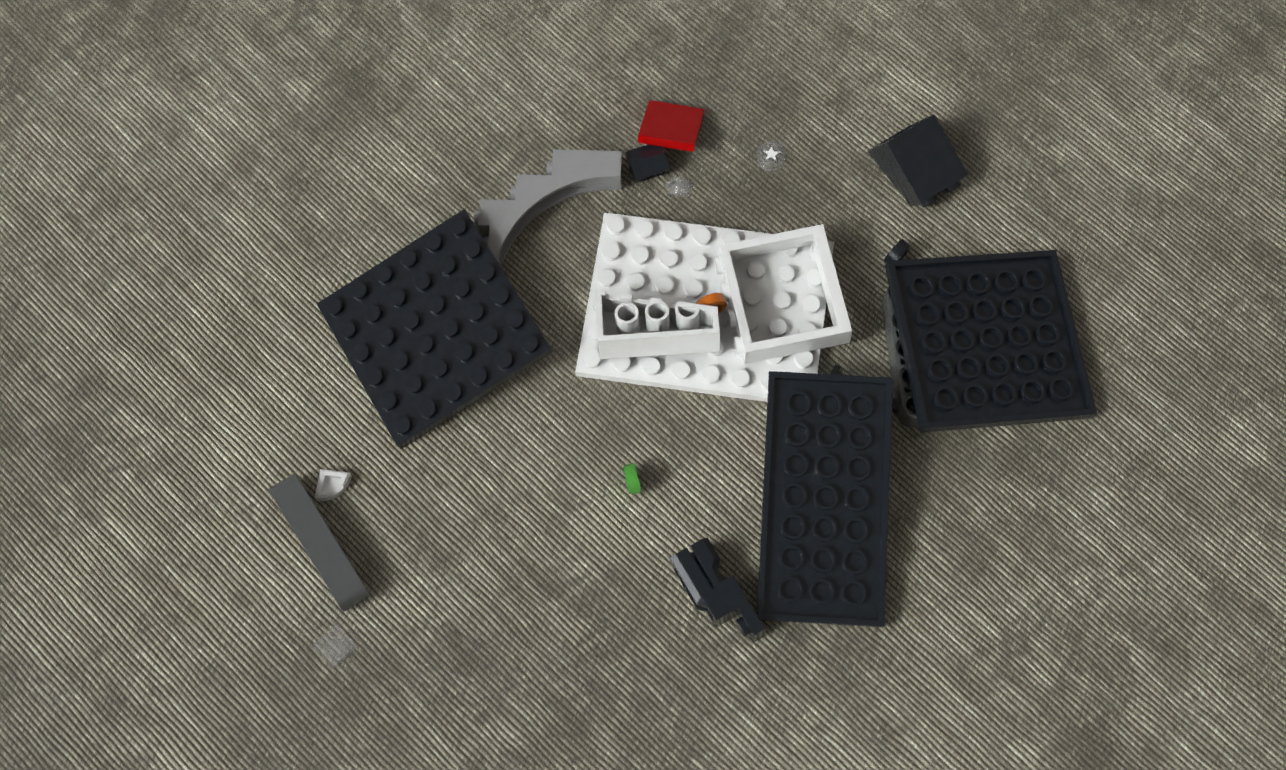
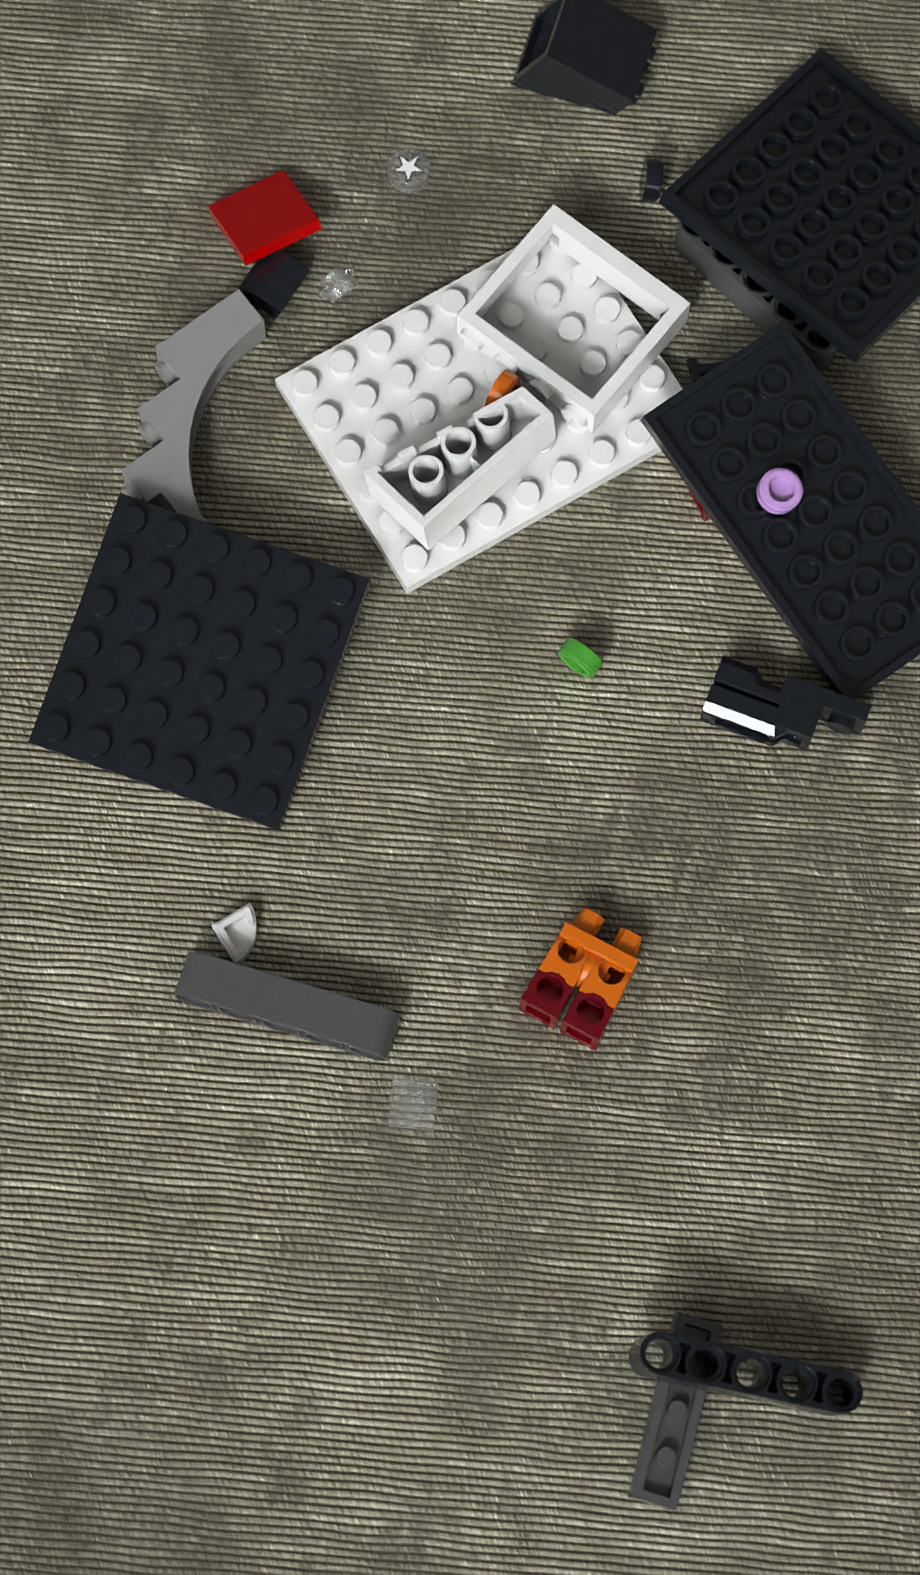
camera: 45 degrees left, 5 degrees up
none -> hips [519,908,642,1051]
none -> lavender tile [756,468,803,514]

